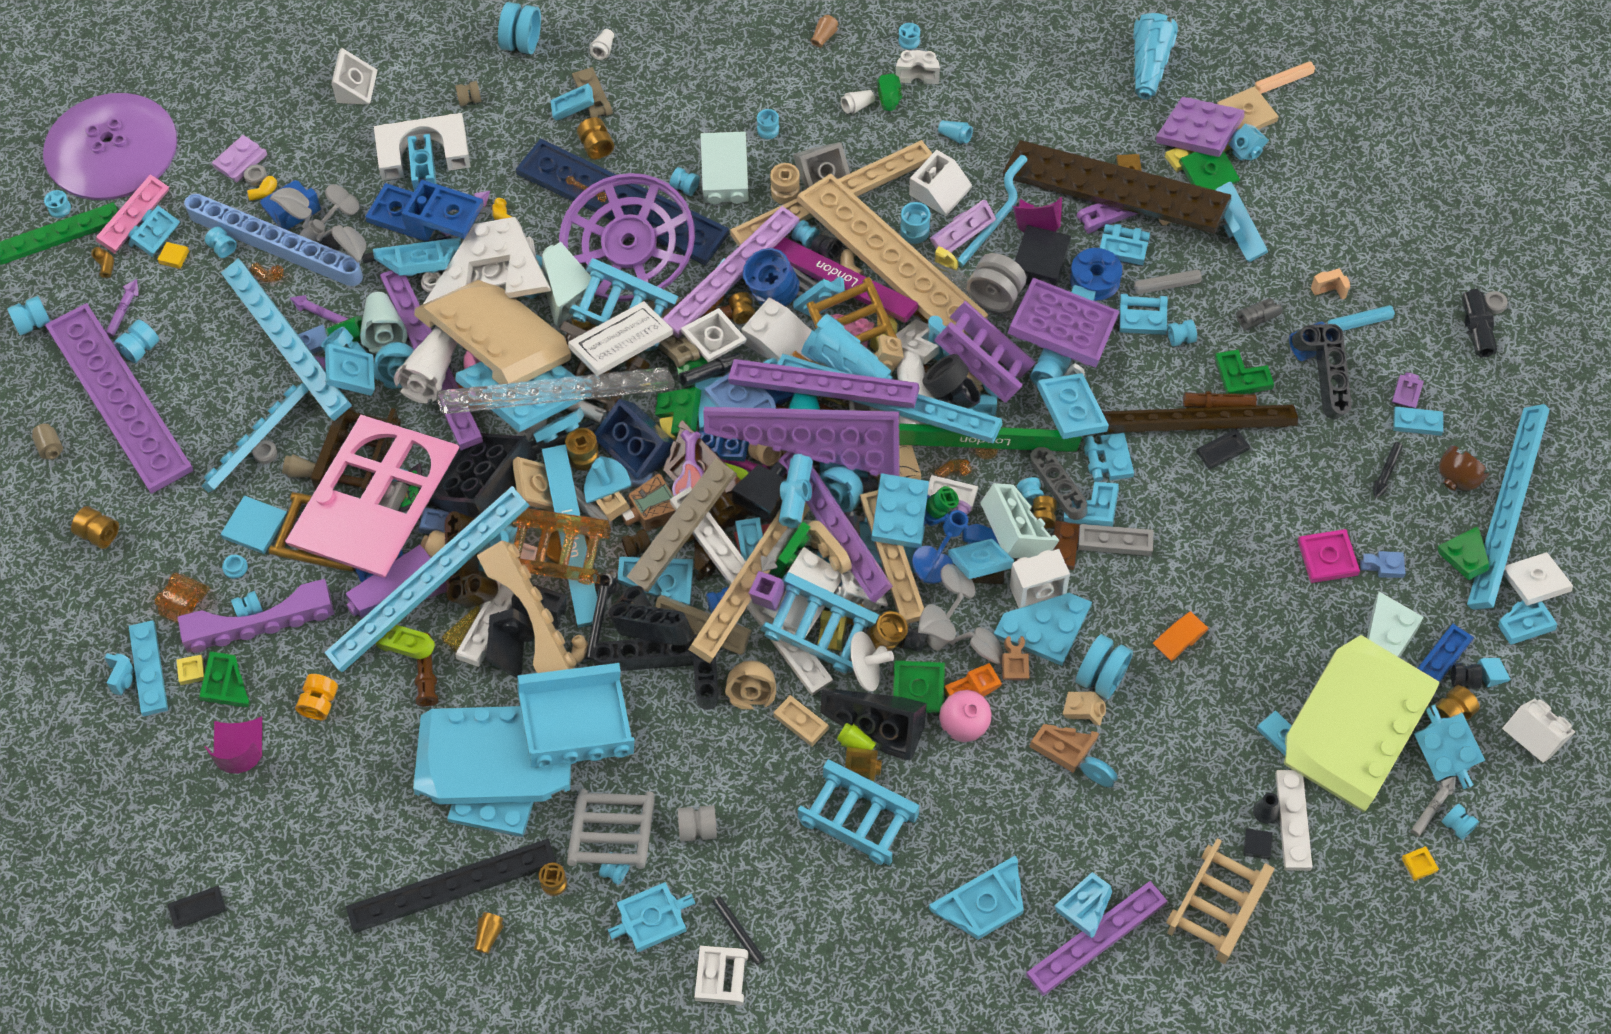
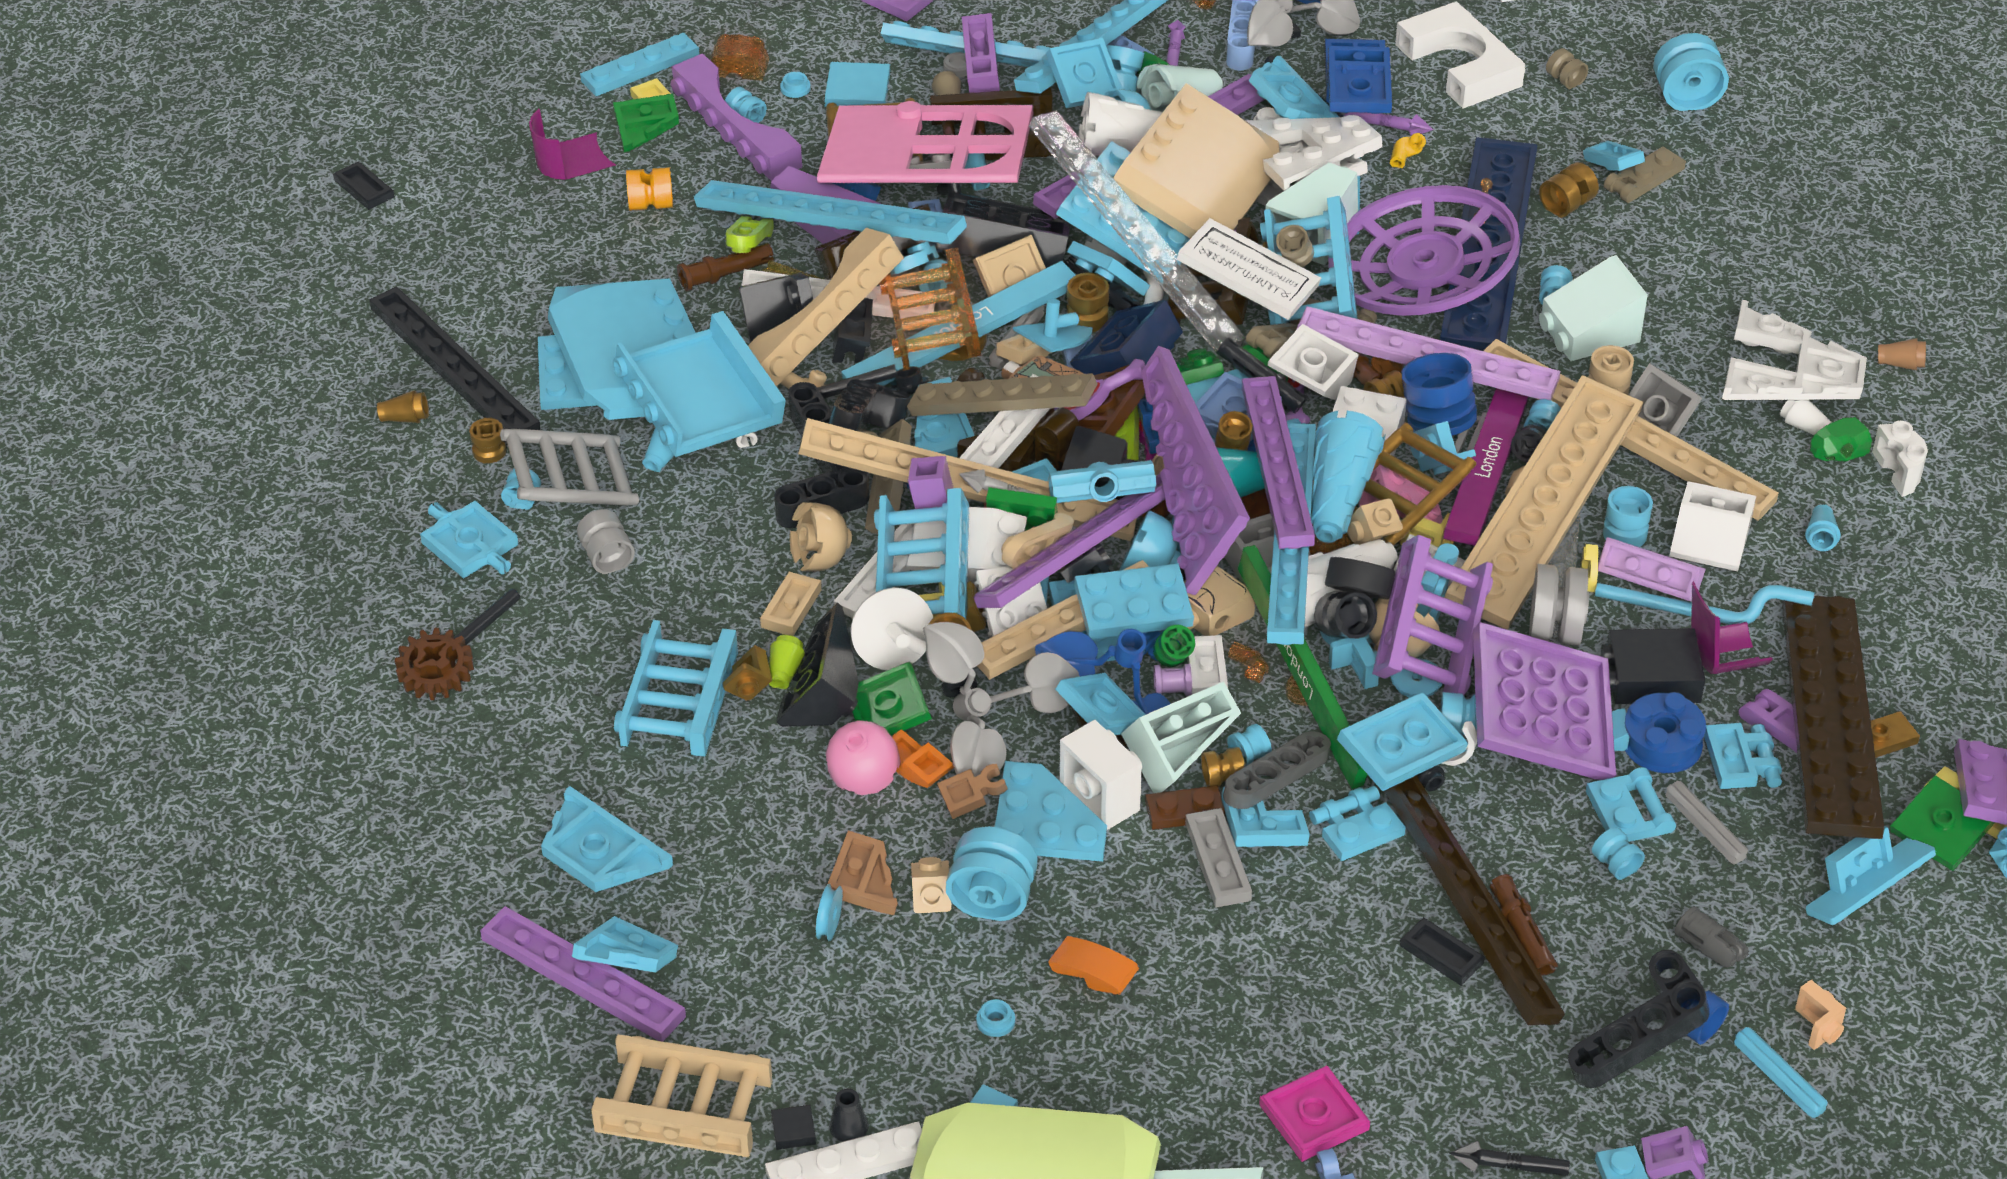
camera: 70 degrees right, 15 degrees down
medium azure bracket [104,653,134,696] -> none
medium azure piece [408,134,436,191] -> none
white cone [590,29,614,60] -> none
white plate [695,946,748,1005] -> none
medium azure wheel [757,109,779,139] -> none
medium azure wheel [898,23,920,50] -> none
green plate [1215,349,1274,394] -> none
none -> reddish brown gear [395,628,474,700]
none -> medium azure cone [642,428,674,472]
none -> medium lavender slope [962,13,1000,93]
none -> medium azure plate [976,999,1015,1037]
none -> pearl gold wheel [1215,411,1253,451]
none -> dark tan wheel [1276,225,1314,267]
none -> white wing [1722,300,1867,400]

